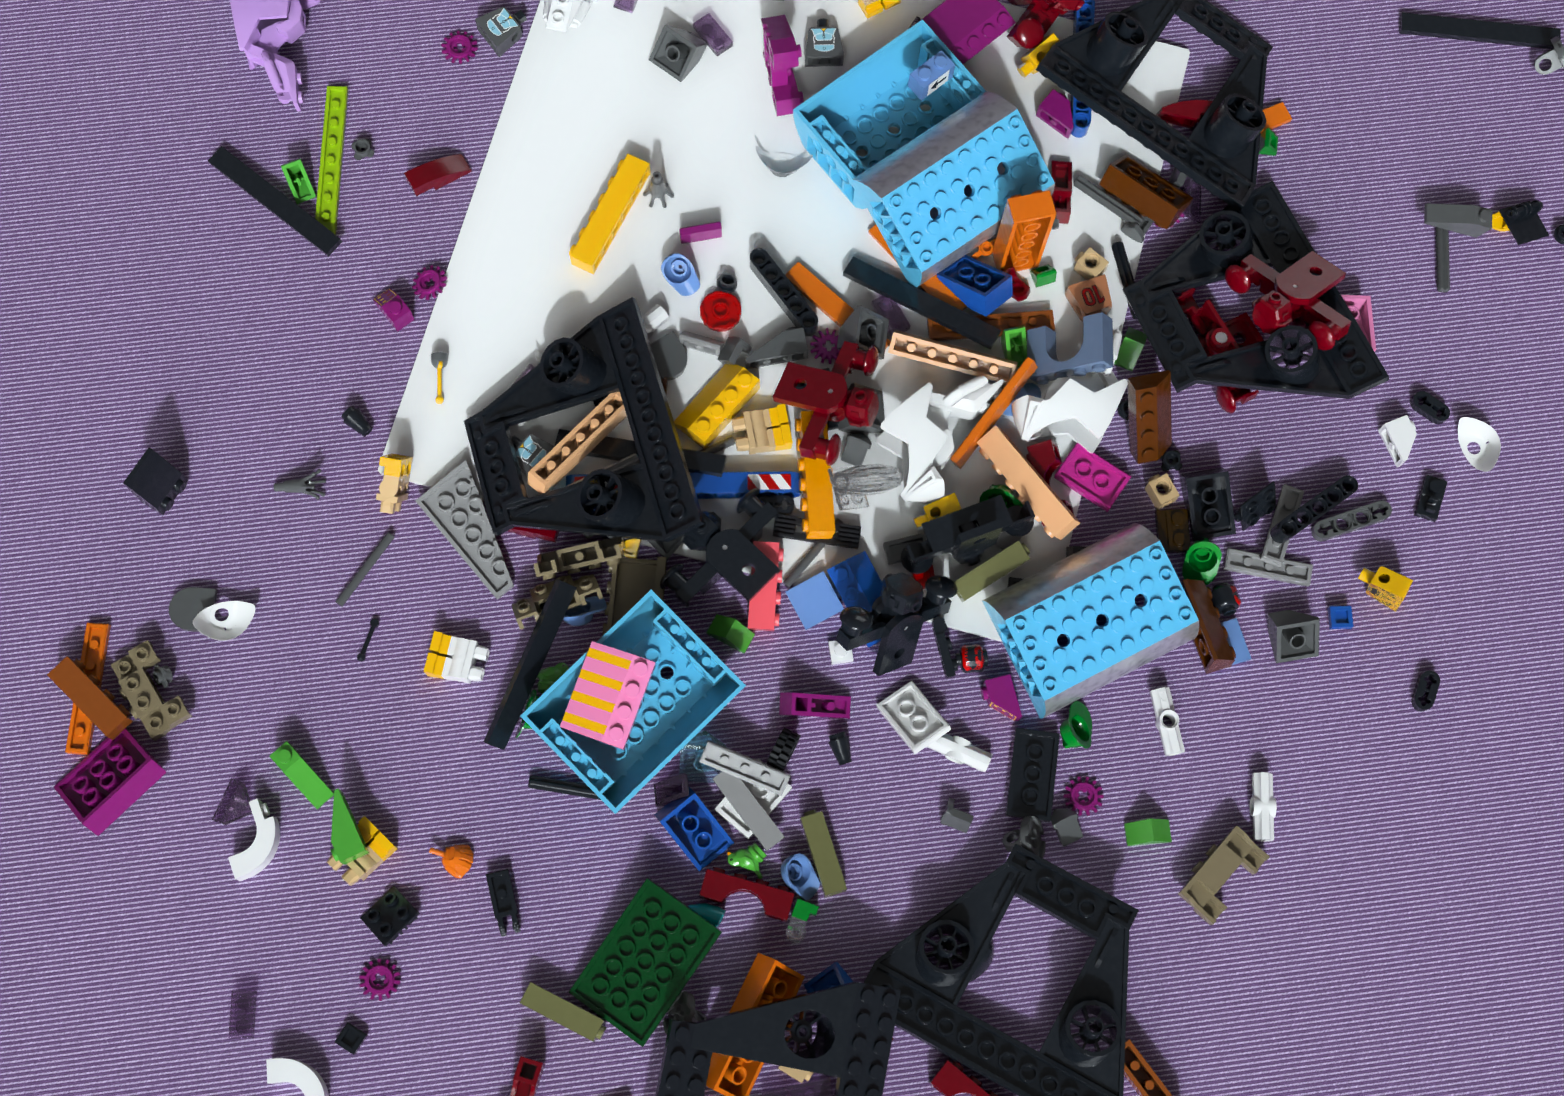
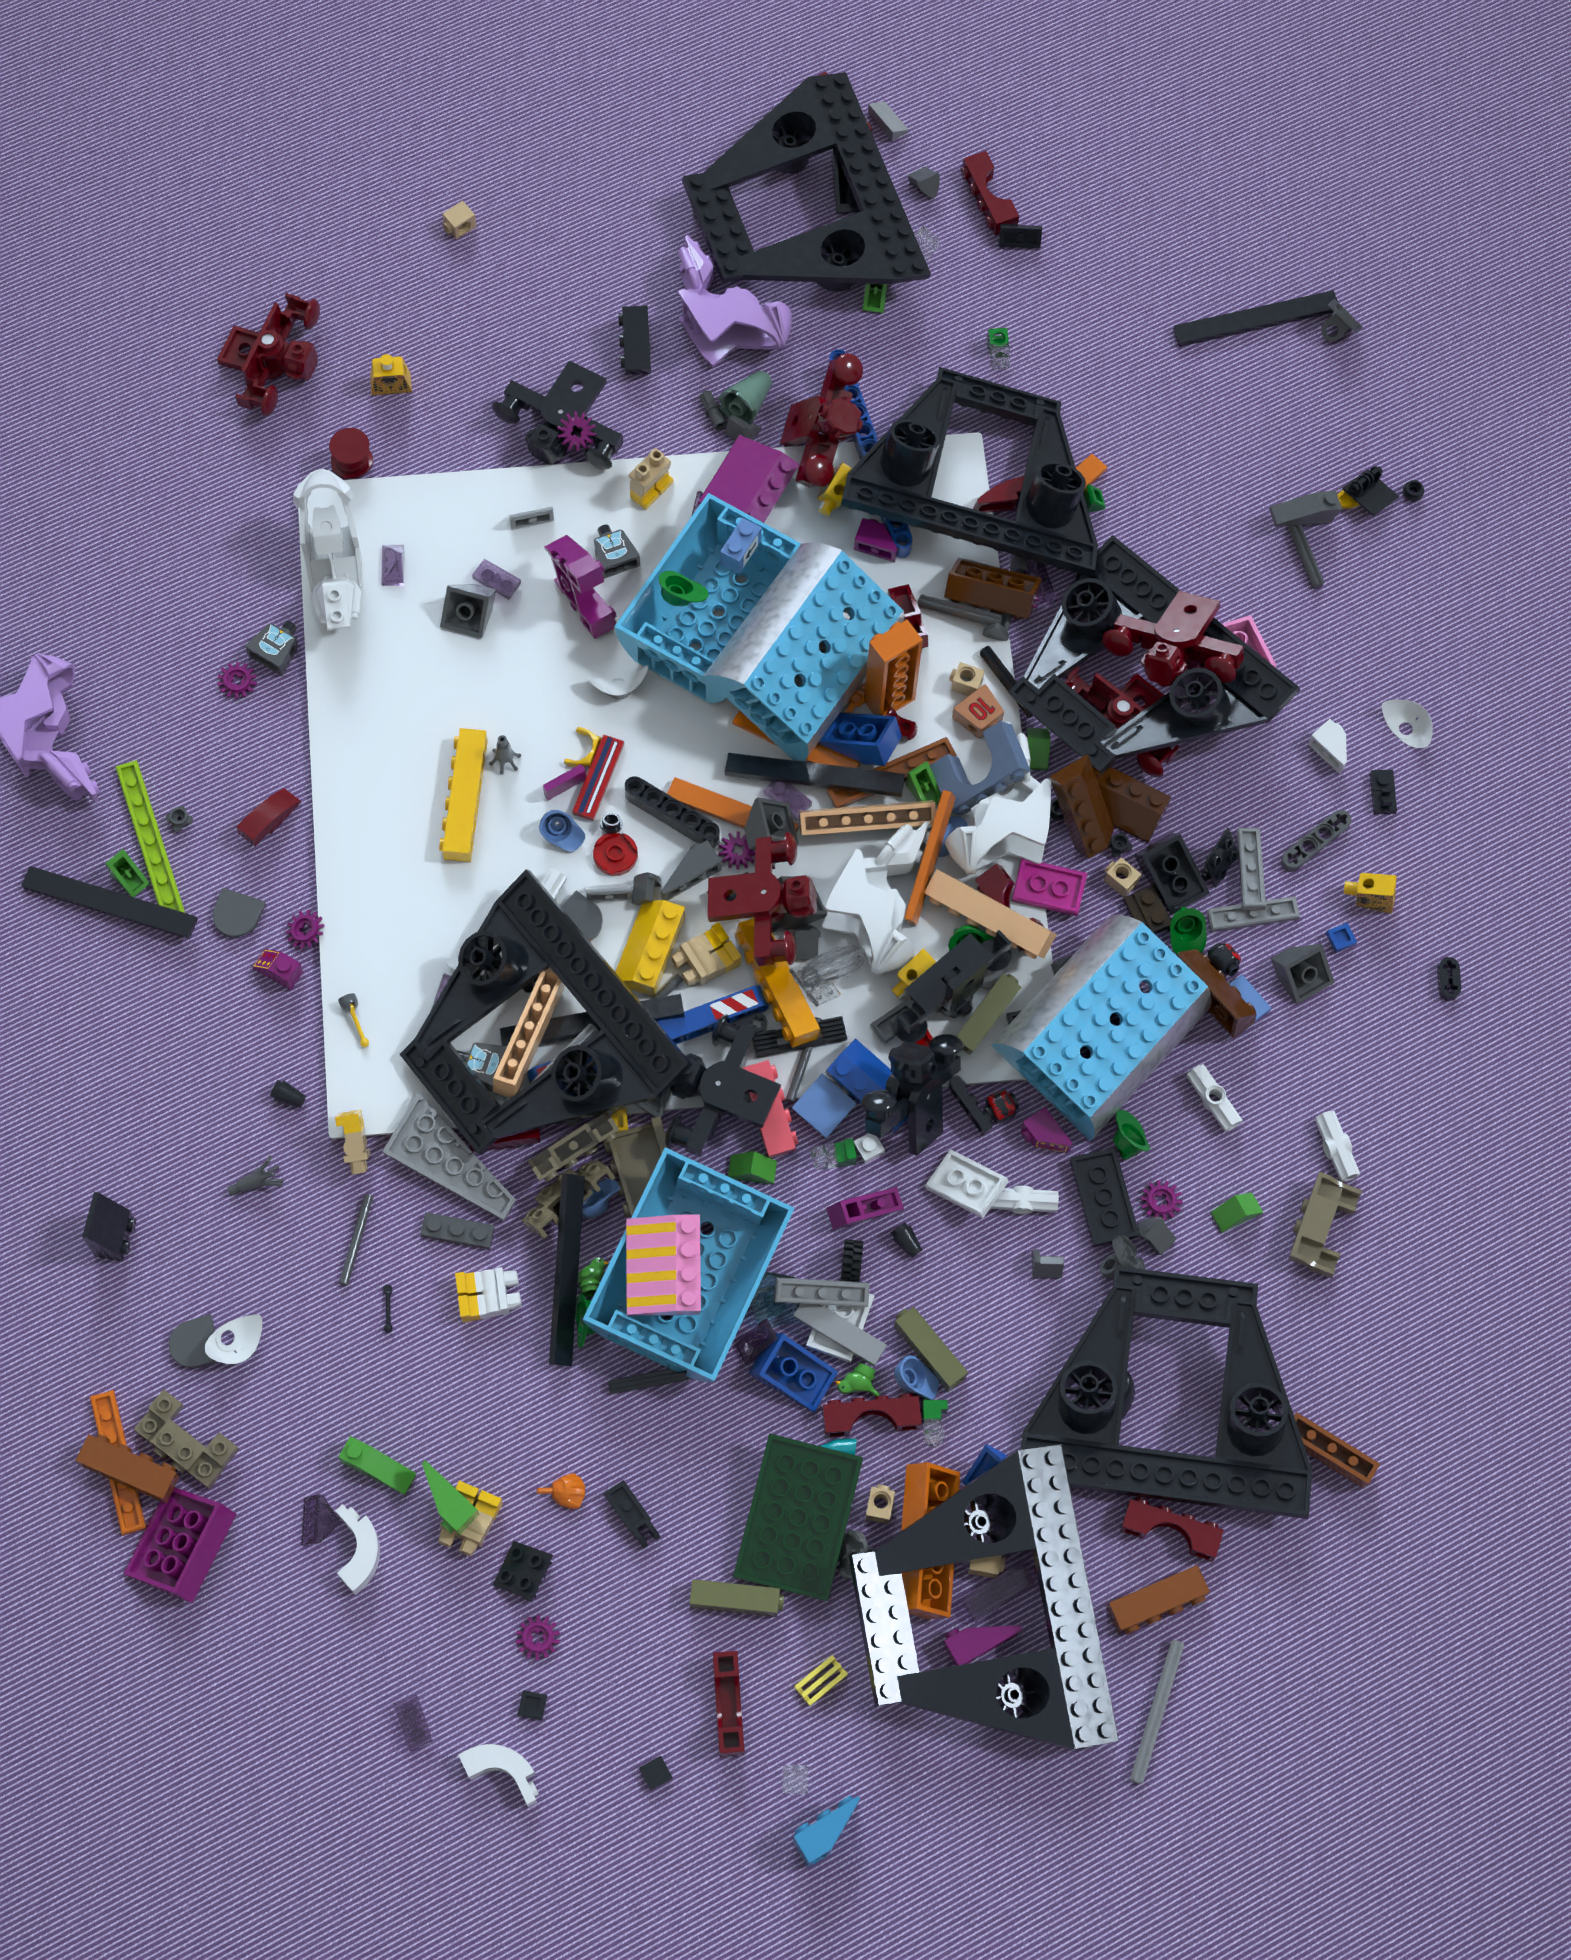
camera: 20 degrees left, 5 degrees down
dark grey plate [153,664,173,688] -> none
green slope [1030,264,1057,288] -> none
black beam [1270,475,1358,543] -> none
black beam [1410,391,1450,424] -> none
none -> dark grey tile [213,888,266,938]
none -> dark grey plate [420,1212,495,1250]
none -> yellow cap [564,727,601,767]
none -> red tile [572,734,625,821]
none -> green piece [658,571,709,606]
none -> leg [811,1138,857,1170]
none -> tan brick [865,1485,895,1525]
none -> reddish brown slope [1093,767,1171,843]

